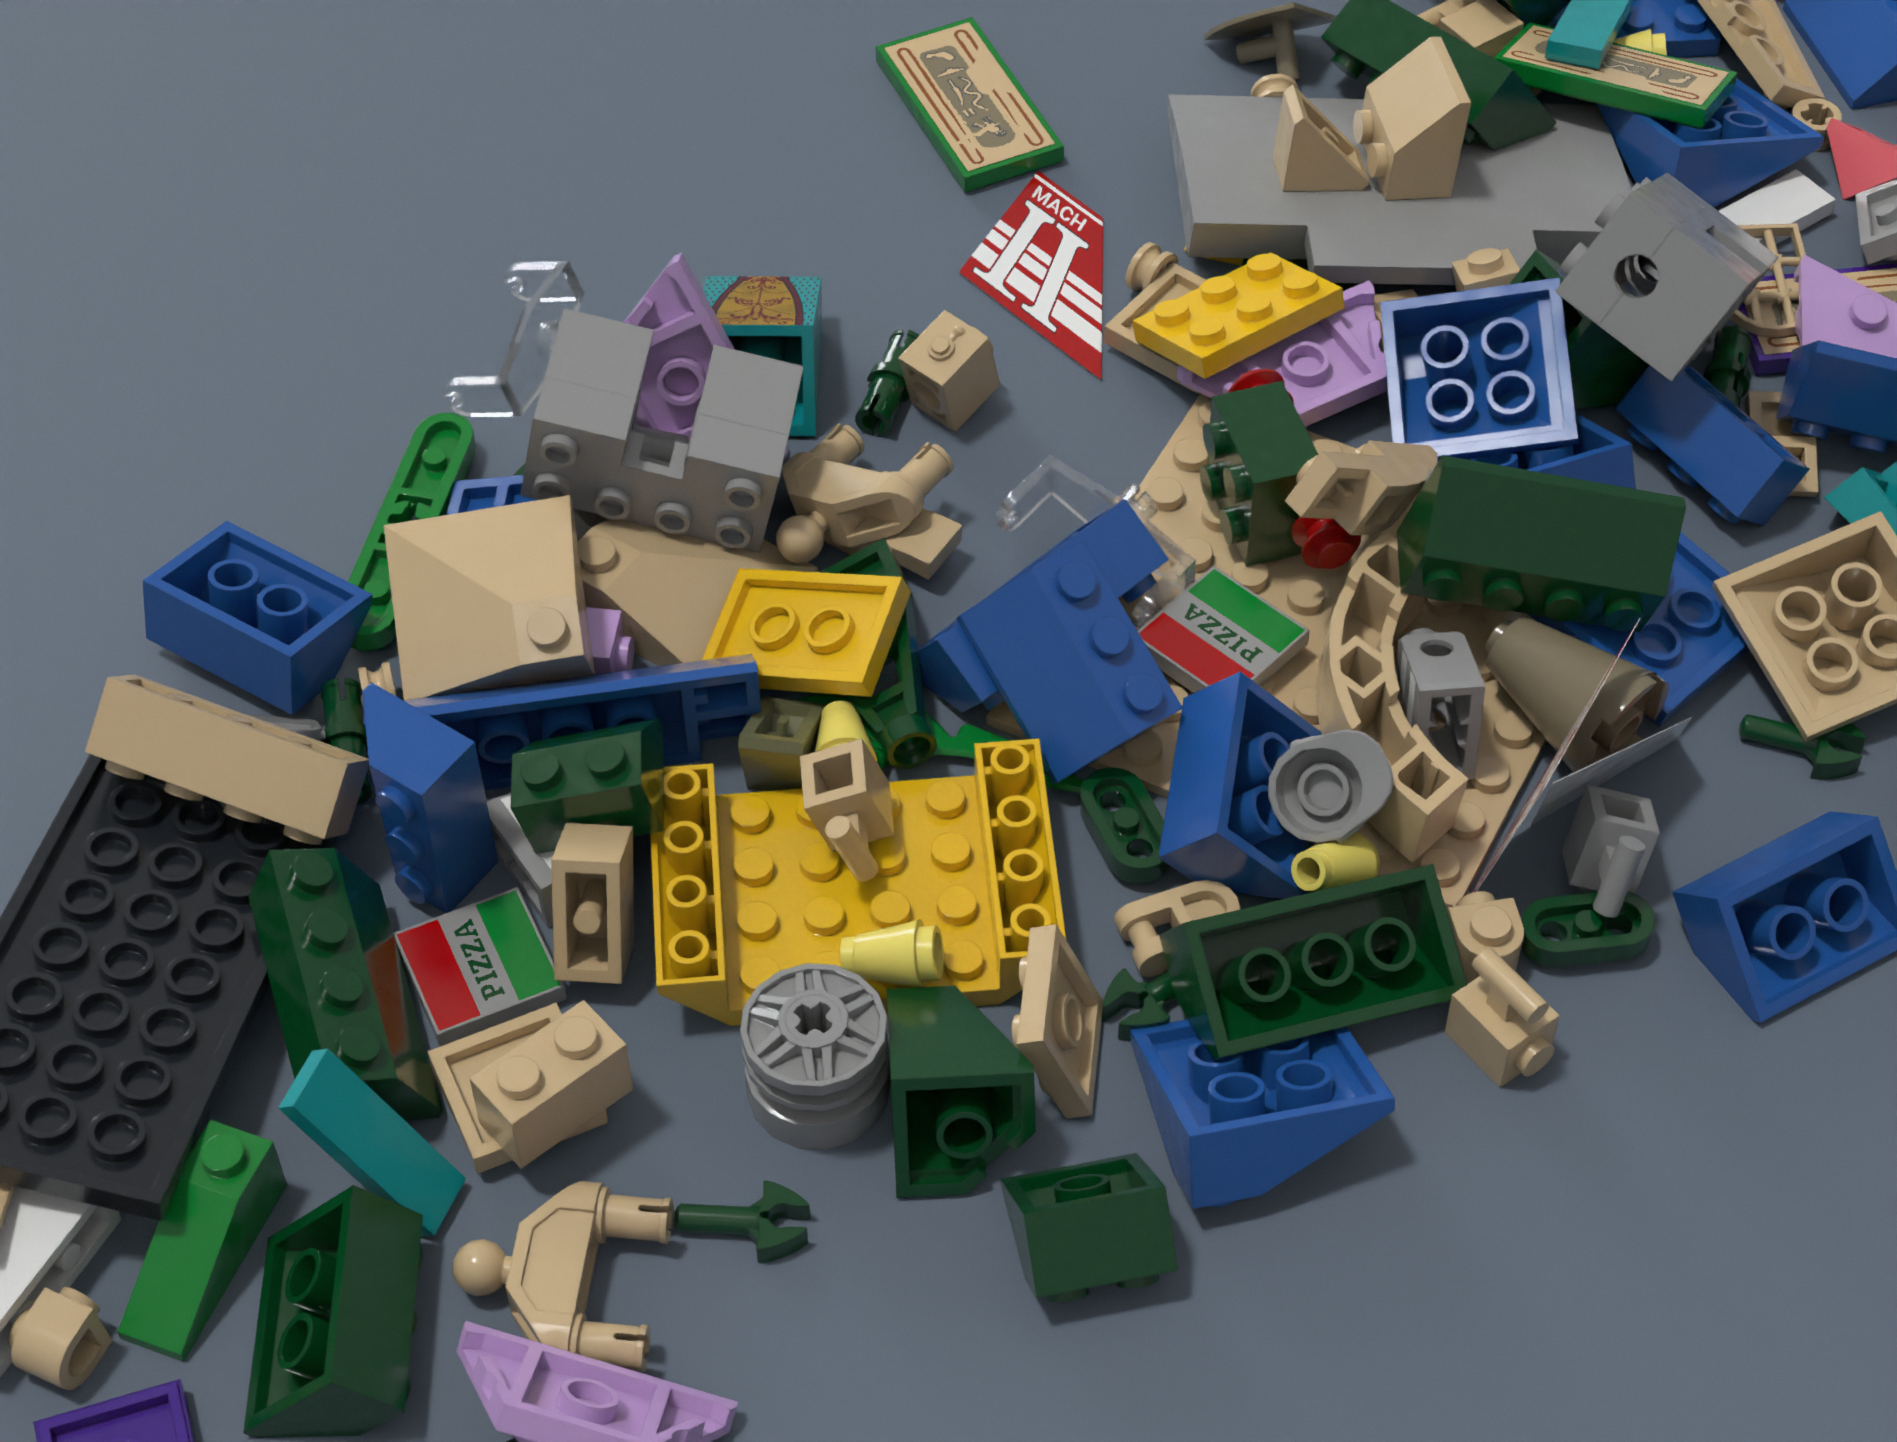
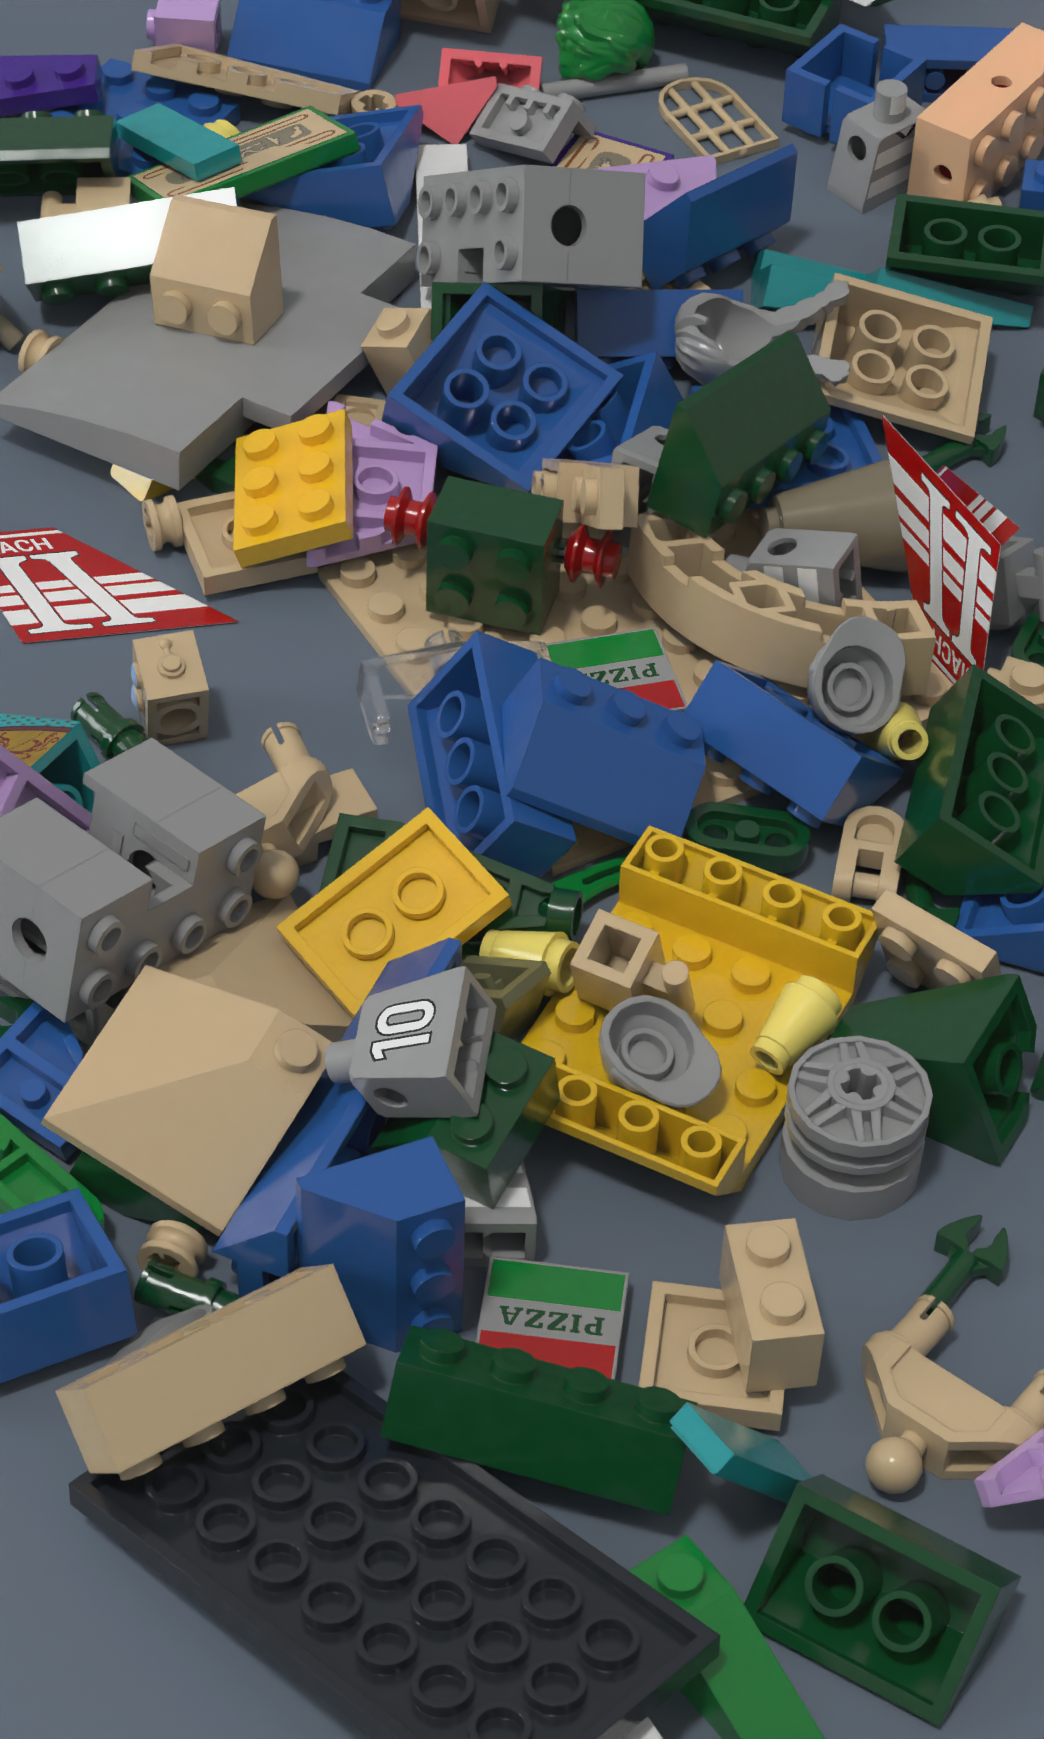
camera: 60 degrees left, 5 degrees down
tan brick [551,823,635,984] -> none
tan slope [1272,84,1370,191] -> none
none -> light grey torso [325,966,497,1118]
none -> light grey hat [598,995,722,1108]
none -> light grey hair [674,280,851,387]

